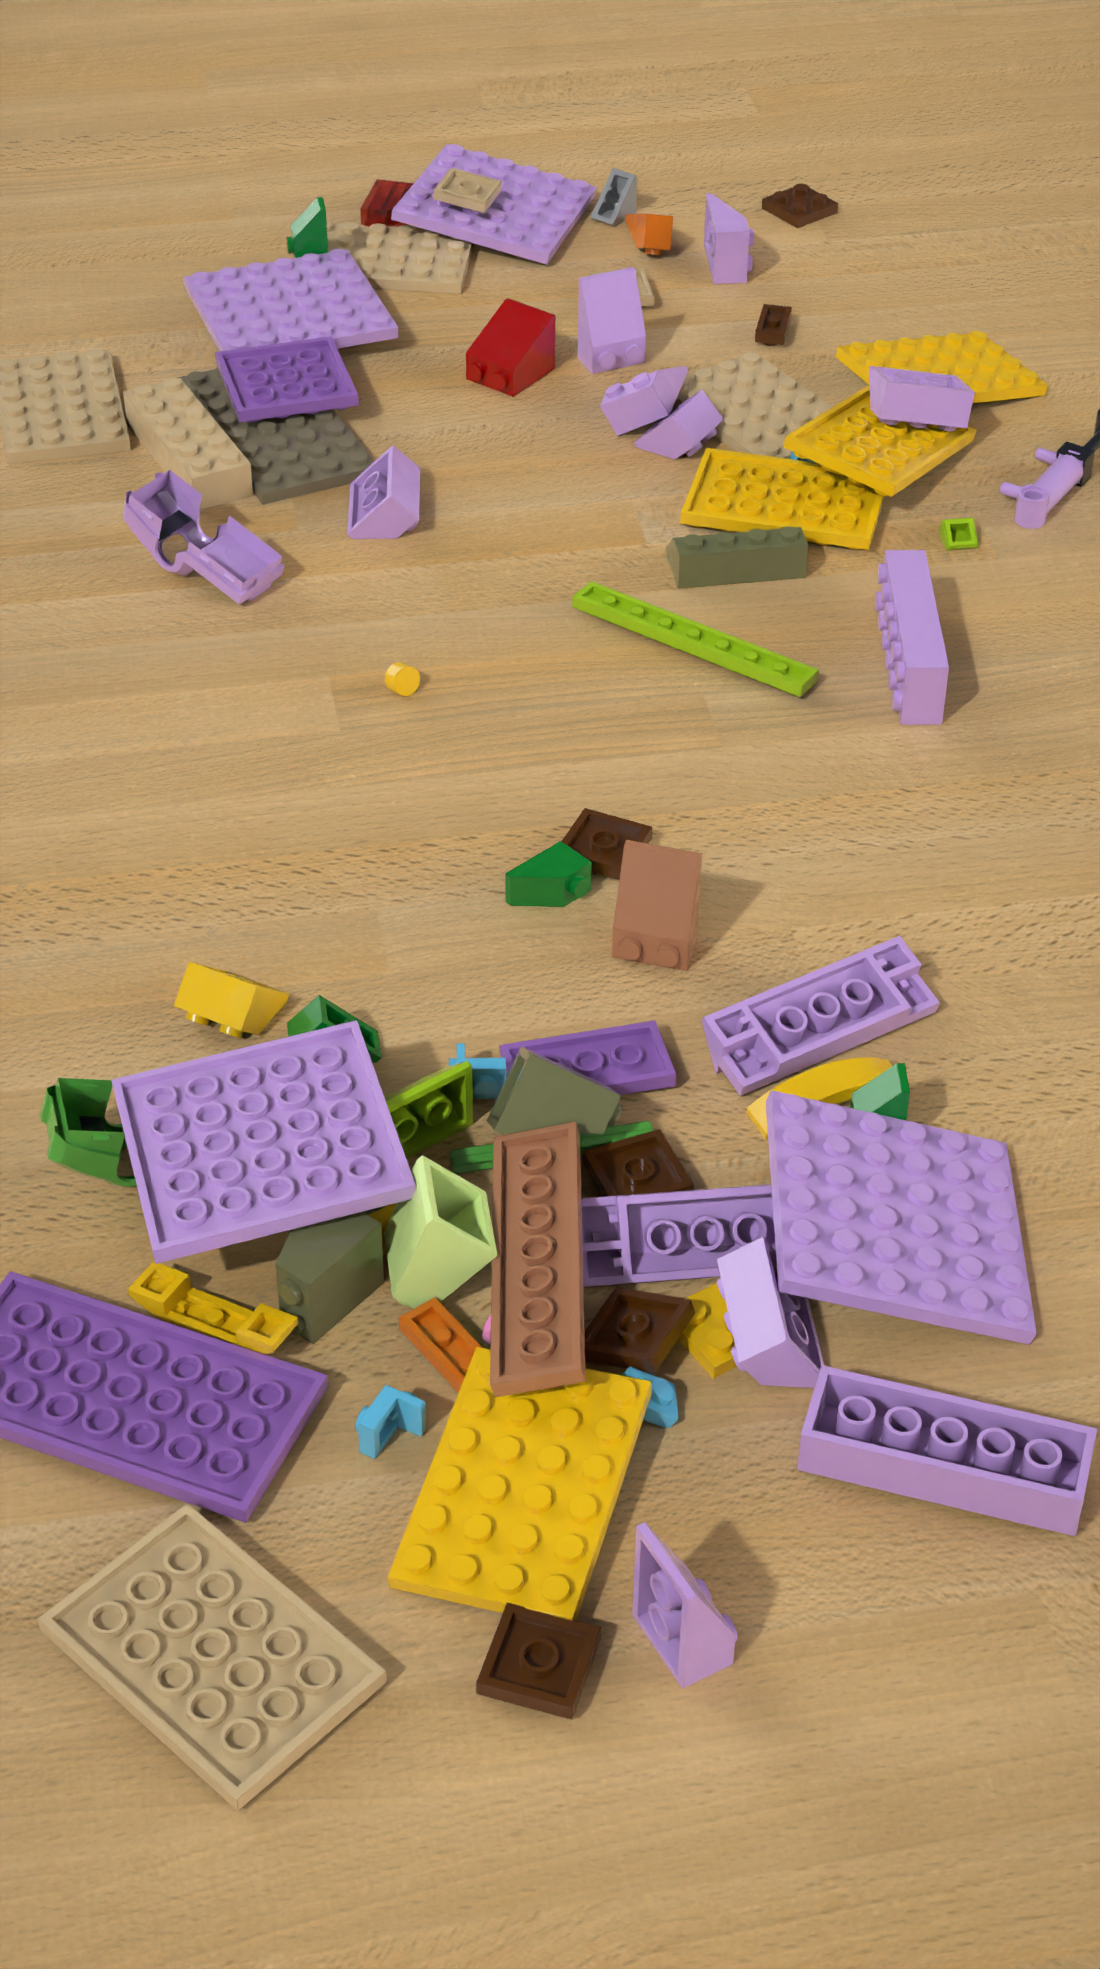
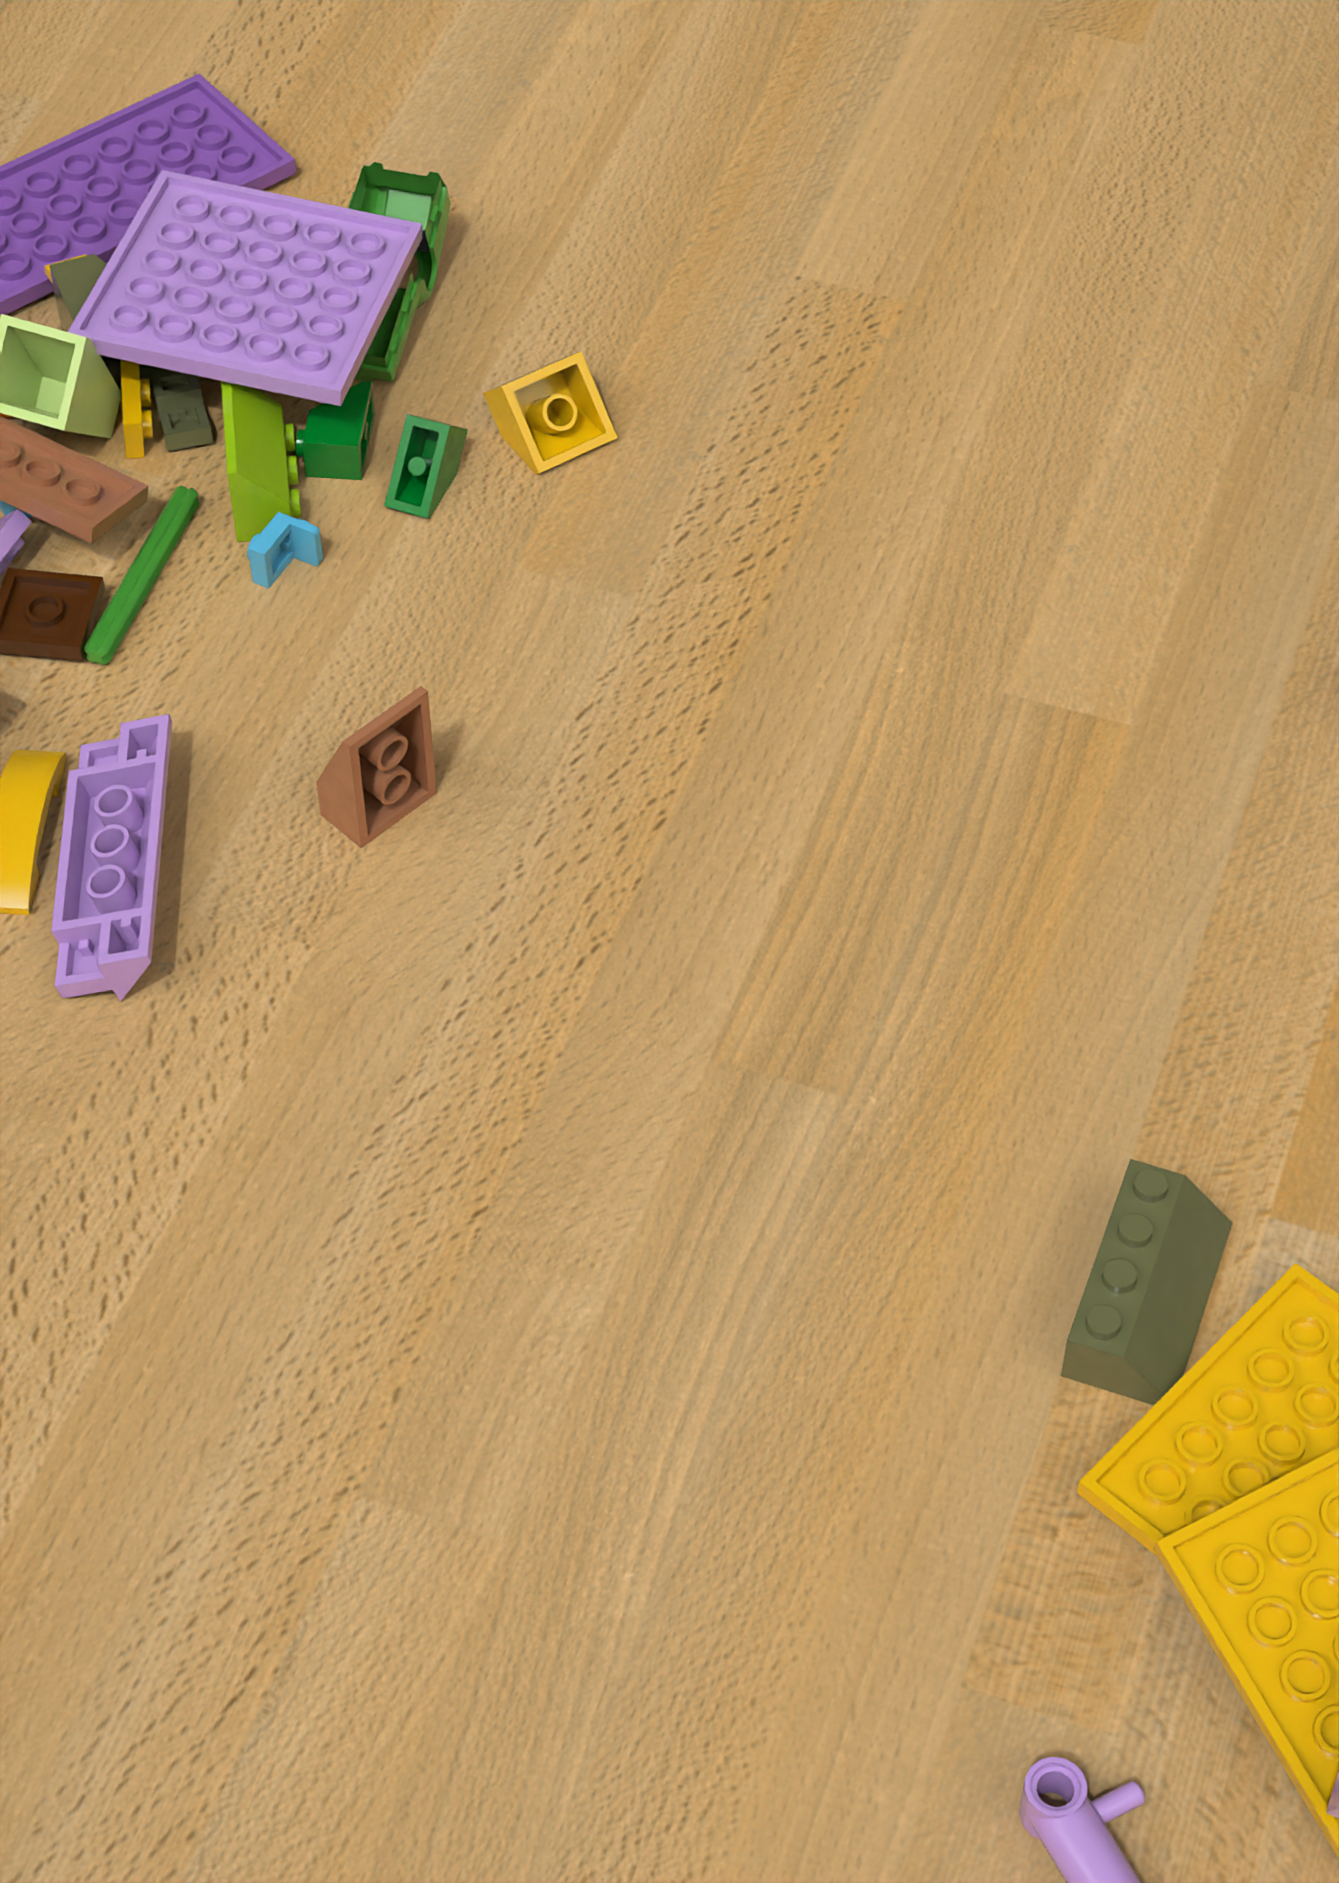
camera: 120 degrees right, 10 degrees up
yellow piece [385,662,420,696] -> none
olive slope [486,1046,623,1134] -> none
medium lavender plate [499,1020,676,1095] -> none
green slope [505,841,592,907] -> none
reddish brown plate [562,808,652,880] -> none
lime plate [572,581,819,698] -> none
lavender brick [875,550,949,725] -> none
lime slope [938,517,978,551] -> none

